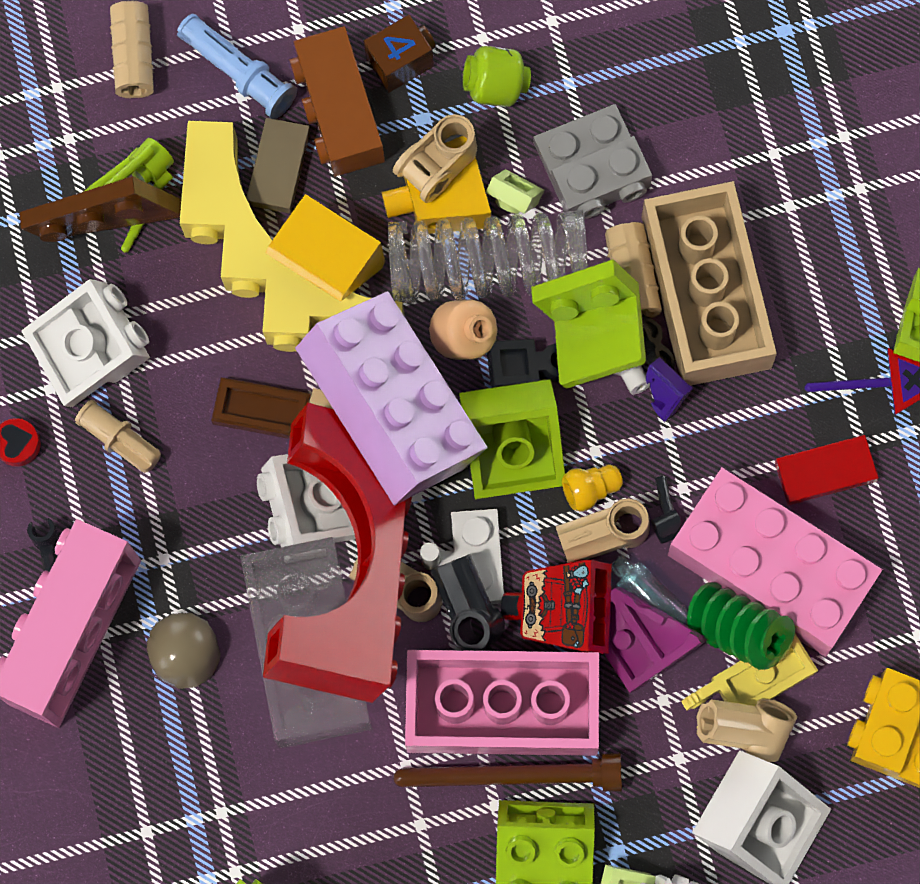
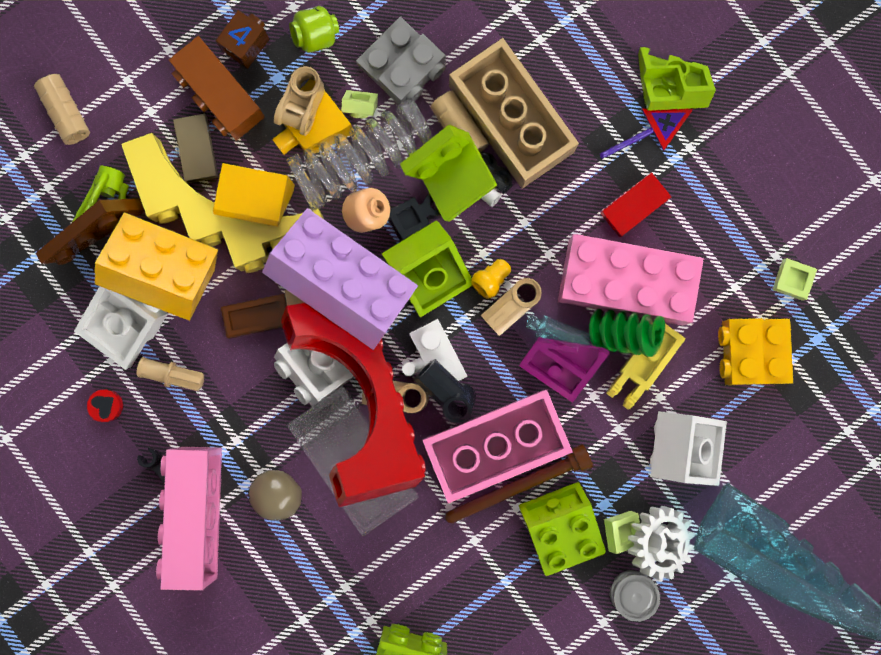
camera: 30 degrees left, 10 degrees up
light blue pin [177,14,297,119] -> none
torso [501,560,612,654] -> none
dark purple tile [646,357,693,423] -> none
black hand [651,476,681,544] -> none
tan piece [696,698,797,762] -> none
none -> yellow brick [95,213,218,321]

